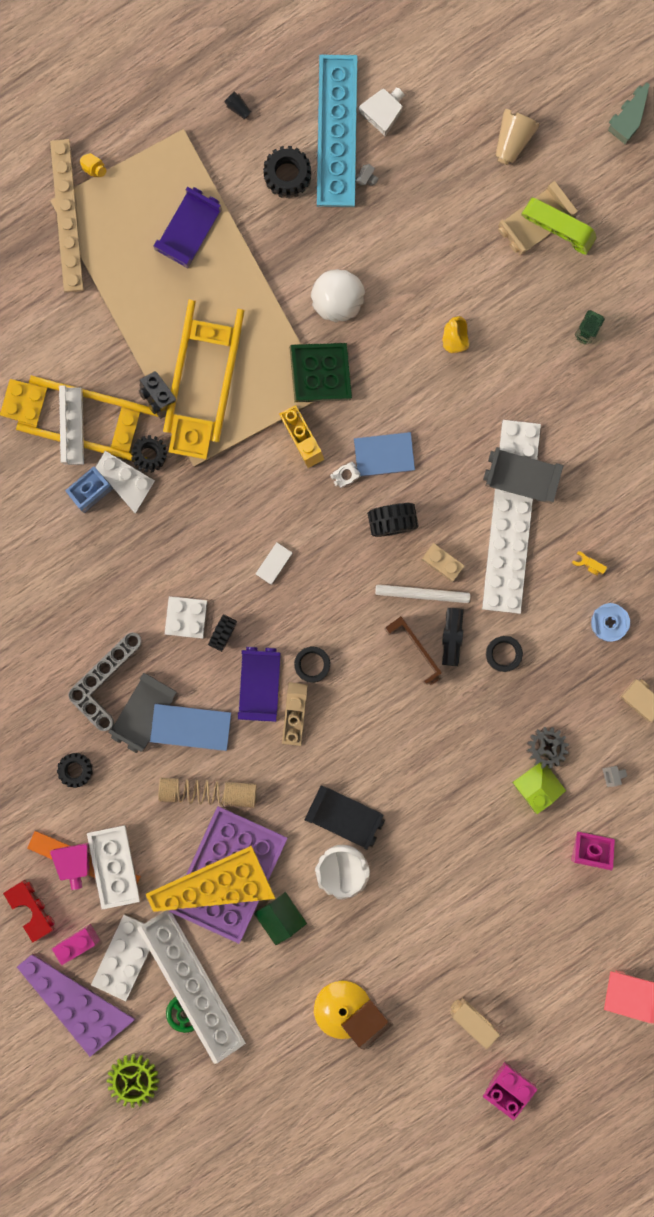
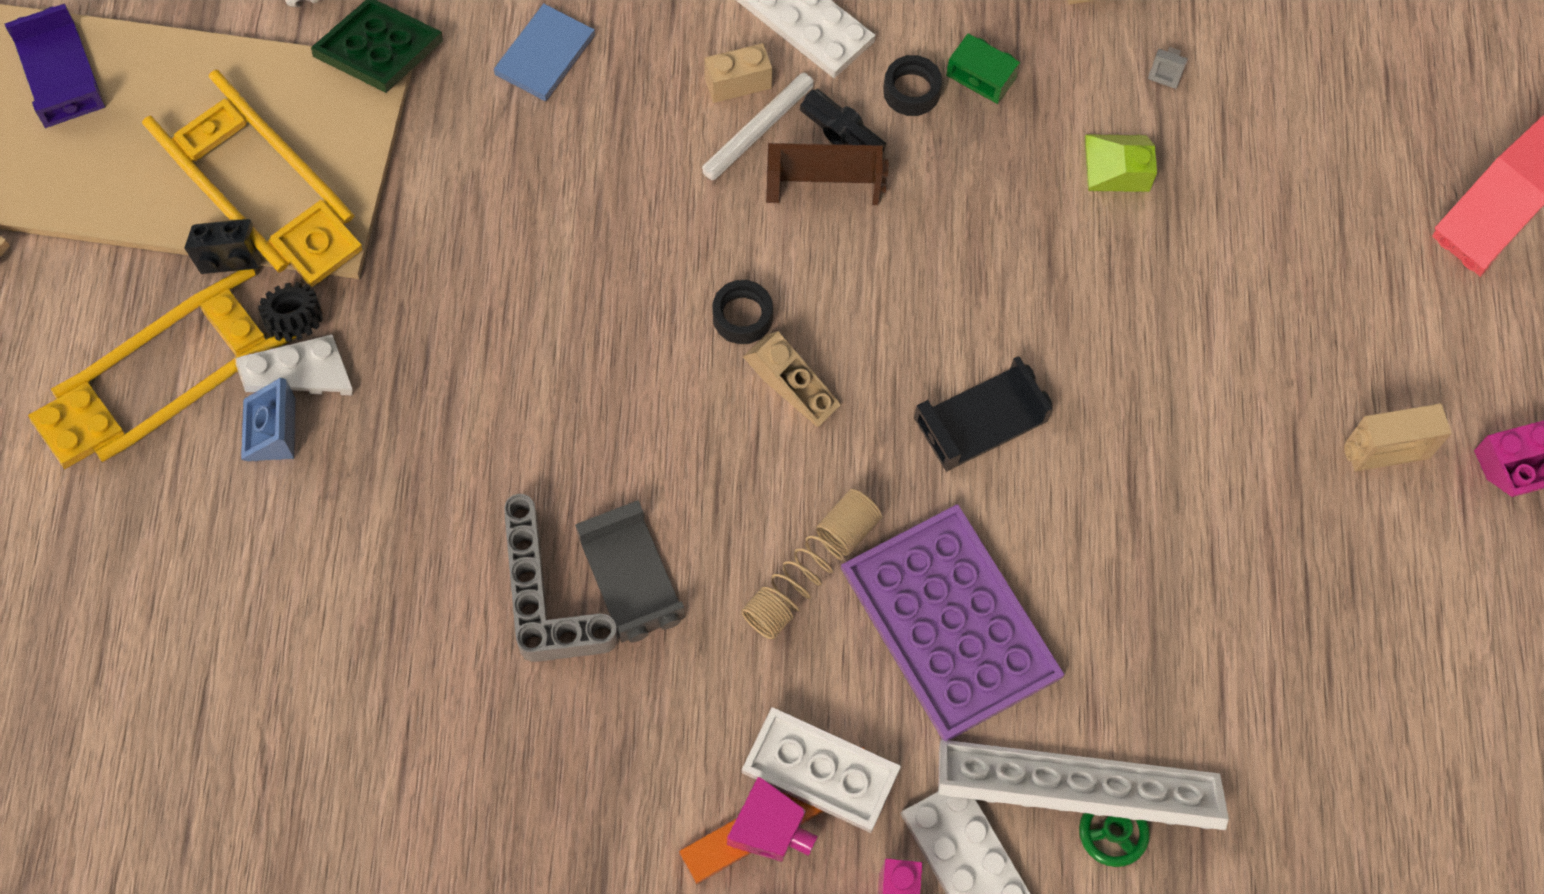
camera: 60 degrees left, 20 degrees down
black tyre [57,753,93,788] -> none
white fence [59,385,84,465] -> none
yellow wing [145,845,276,912] -> none
medium blue tile [150,704,231,751] -> none
white plate [165,596,207,639] -> none
black tyre [208,614,237,652] -> none
dark purple panel [238,647,281,722] -> none
dark green slope [254,892,307,946] -> none
white tile [256,542,292,585] -> none
yellow slope [279,405,325,468] -> none
yellow dish [314,980,370,1039] -> none
white piece [315,845,370,900] -> none
white piece [330,462,361,488] -> none
reddish brown slope [341,1000,393,1050] -> none
black tyre [367,503,419,537] -> none
dark grey gear [526,727,569,769] -> none
dark pink slope [571,832,615,870] -> none
none -> green brick [946,33,1020,104]

